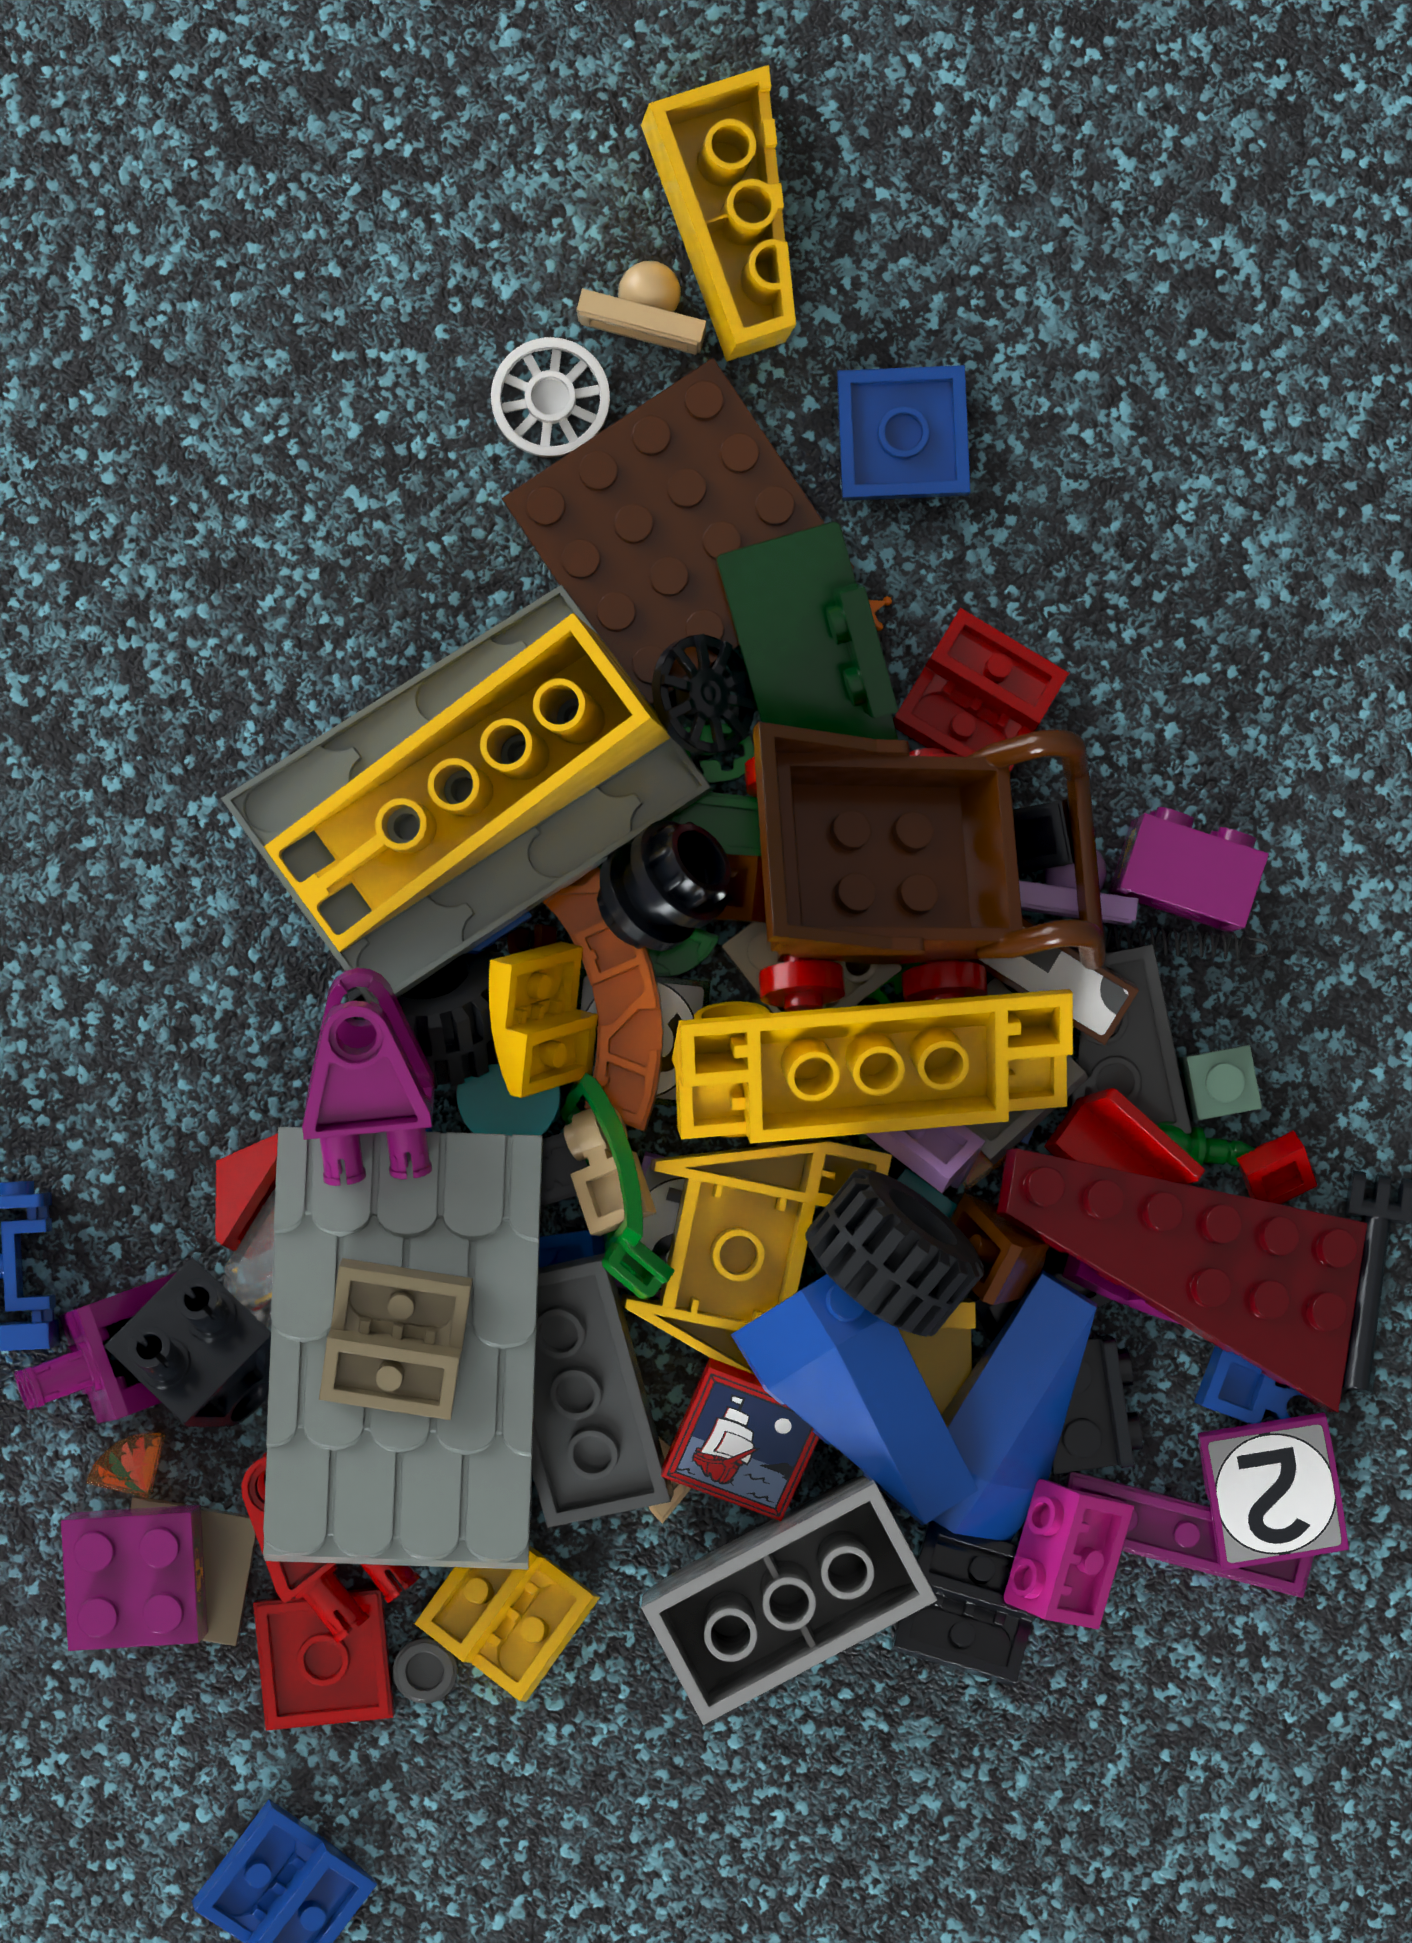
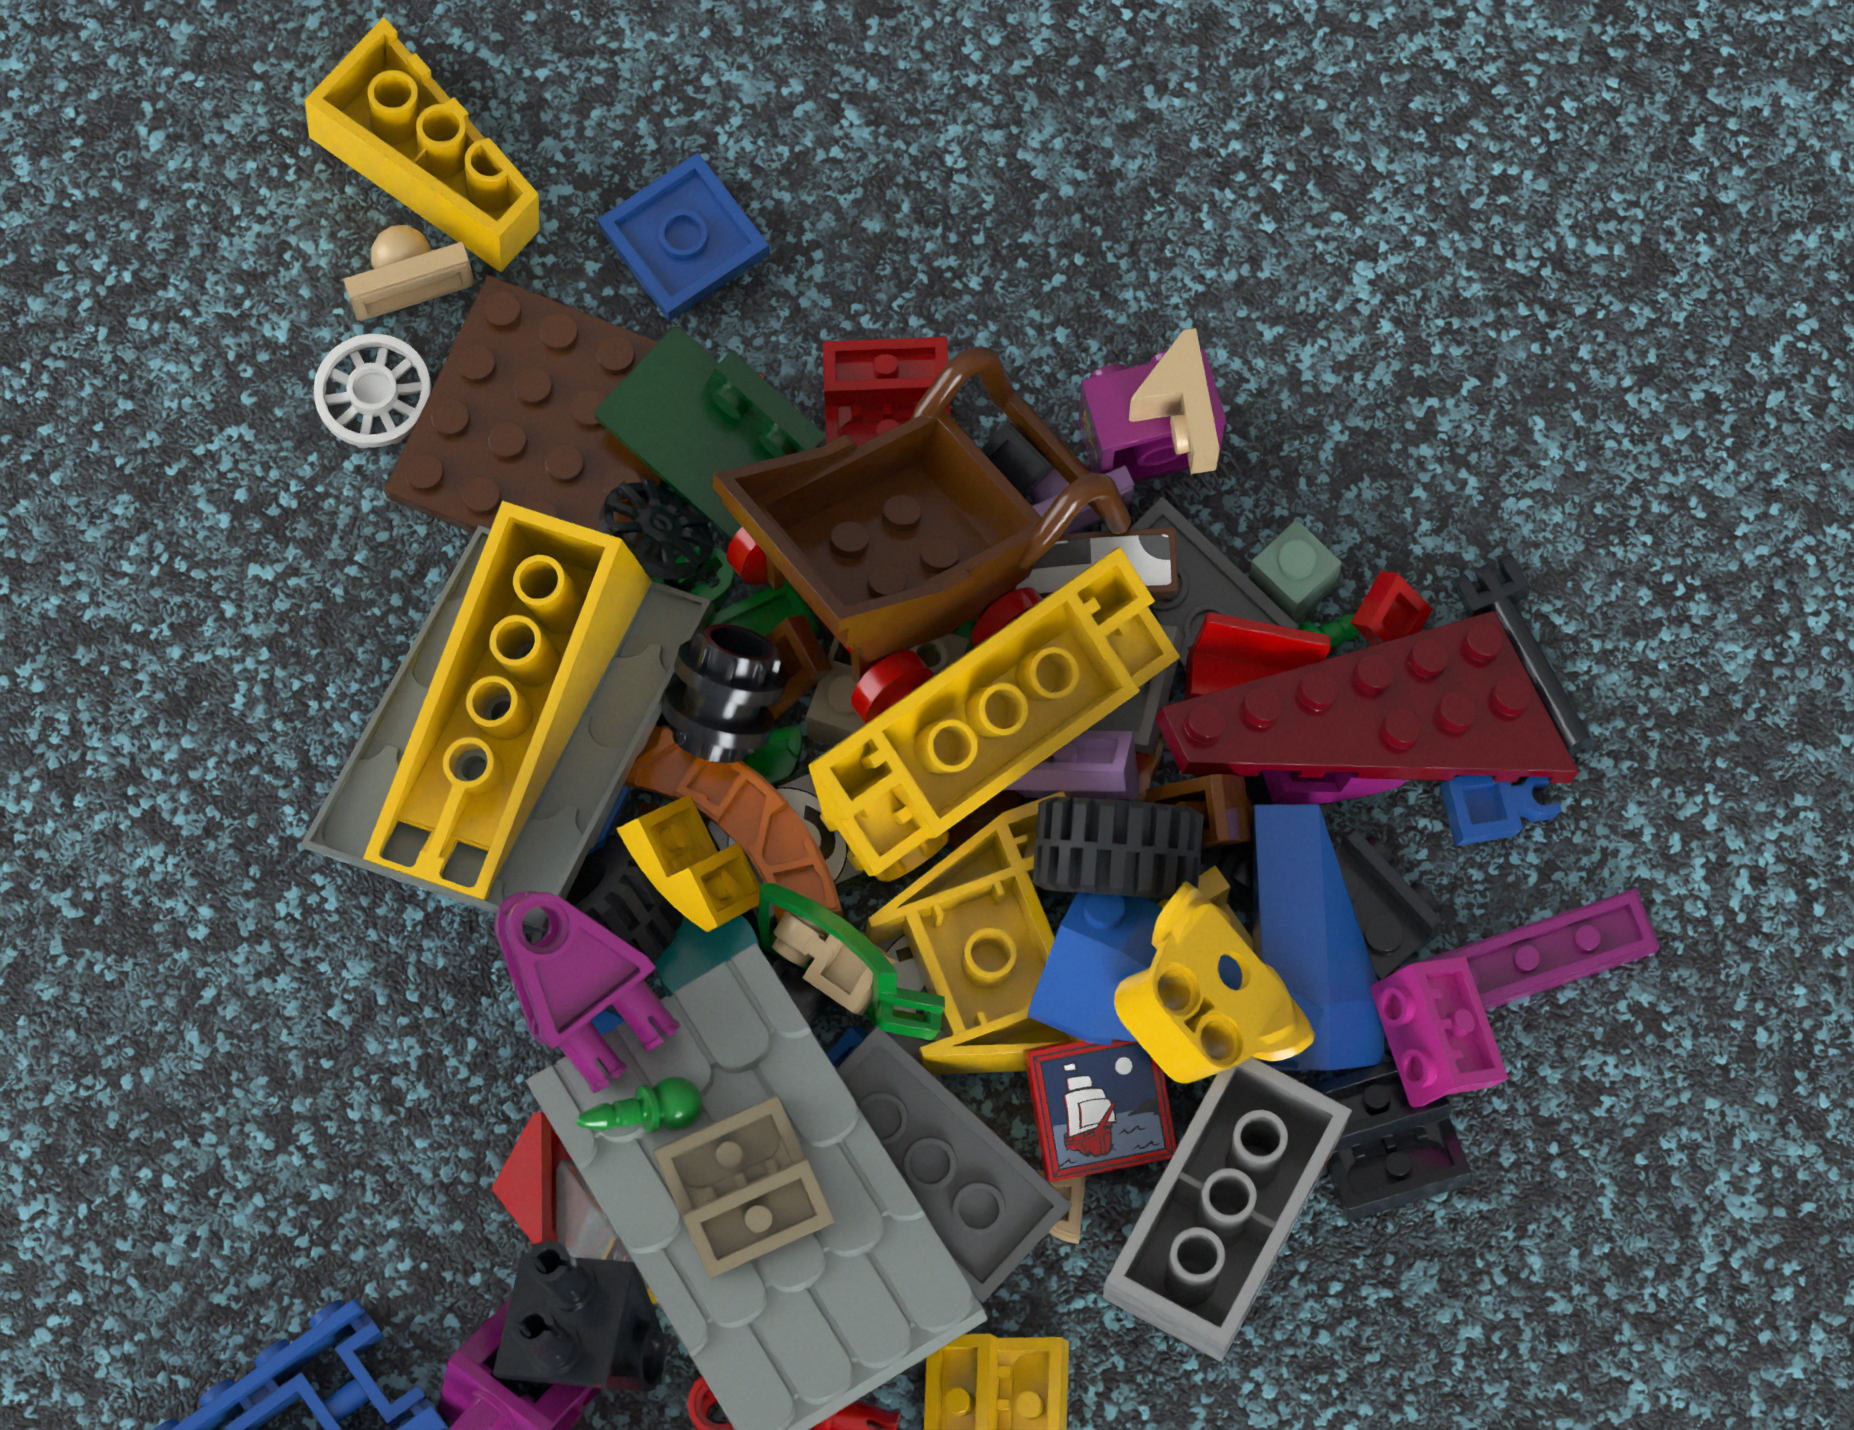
camera: 30 degrees left, 15 degrees down
slope [1198,1412,1349,1571] -> none
none -> green bar [577,1076,702,1133]
none -> yellow piece [1114,881,1315,1084]
none -> tan slope [1129,328,1220,474]

